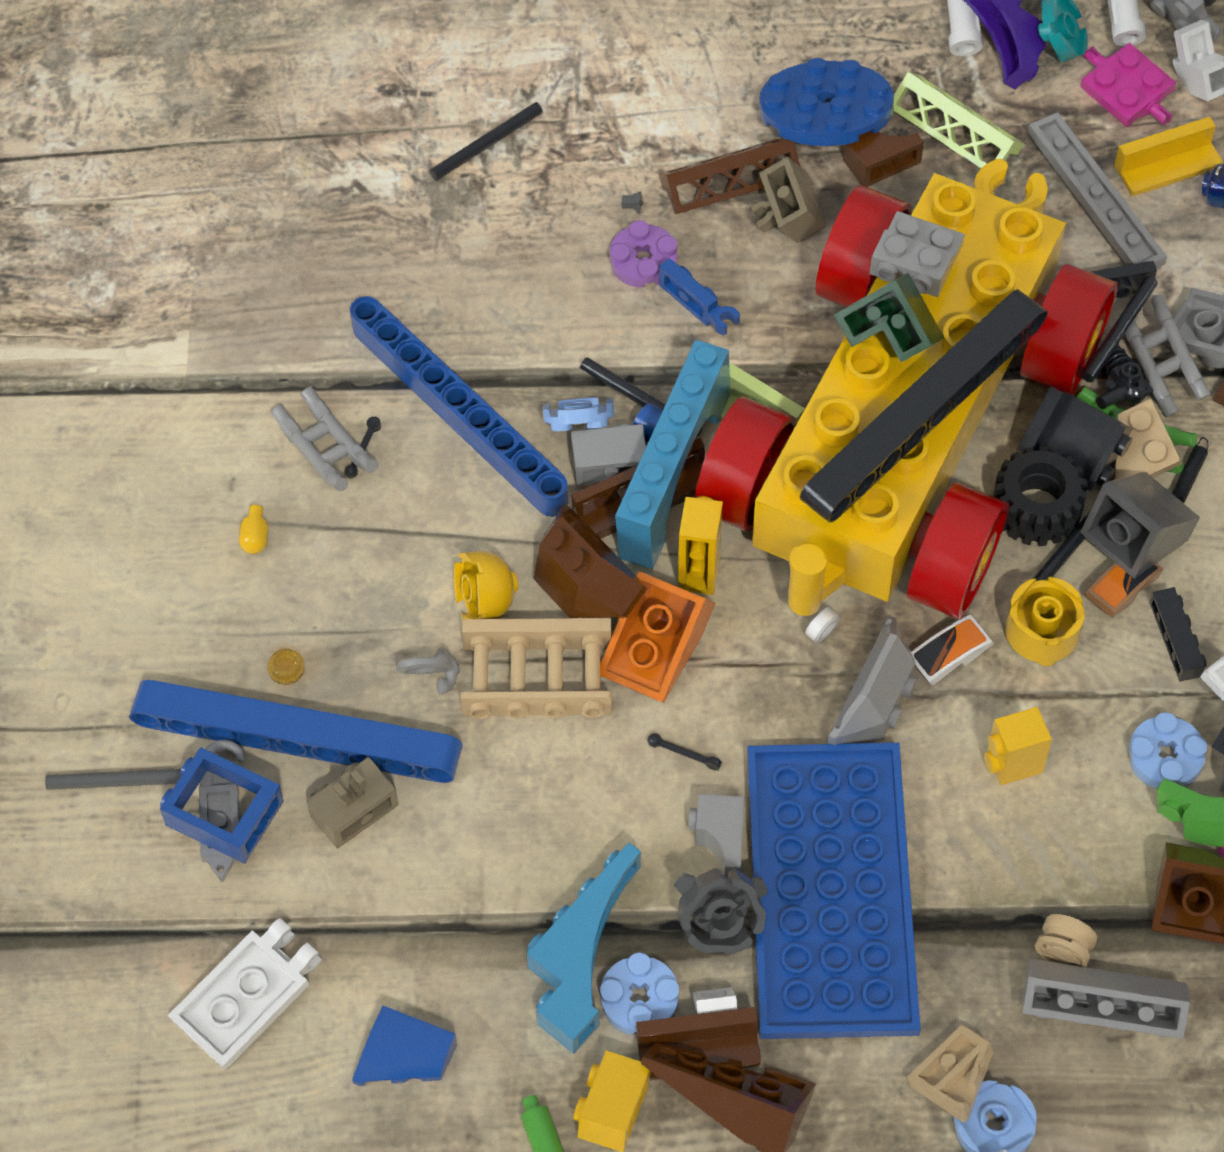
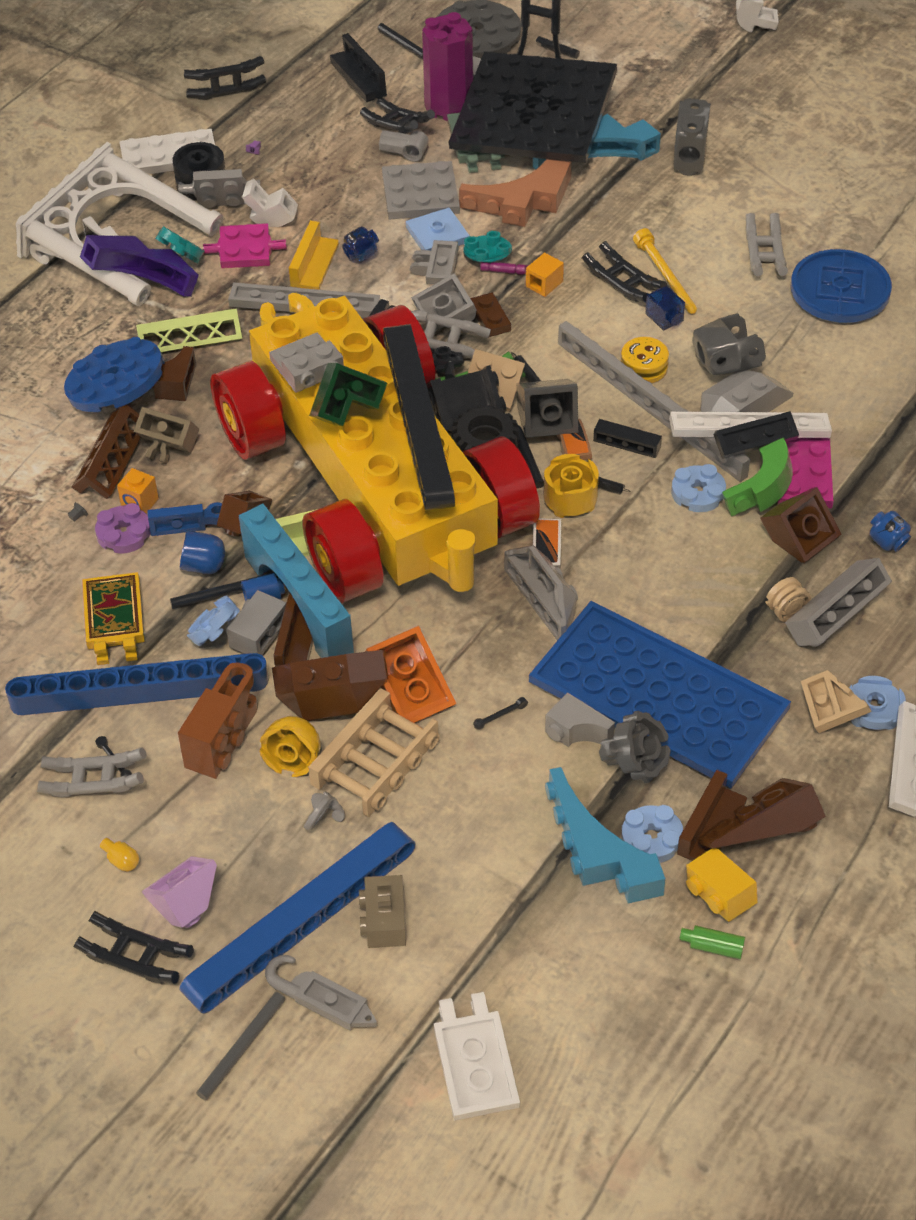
camera: 55 degrees left, 10 degrees down
blue window [160,747,284,864] -> none
clear yellow plate [267,648,305,685] -> none
blue slope [352,1005,457,1086] -> none
yellow brick [678,497,723,595] -> none
white tile [693,987,737,1014] -> none
white tile [805,606,840,643] -> none
yellow brick [984,706,1052,786] -> none
none -> black piece [73,910,194,984]
none -> tile [82,572,145,665]
none -> light orange brick [117,468,159,514]
none -> lavender slope [142,856,217,928]
none -> dark orange brick [178,663,258,779]
none -> blue helmet [180,530,225,574]
none -> reddish brown arch [216,490,272,537]
none -> black piece [598,477,631,494]

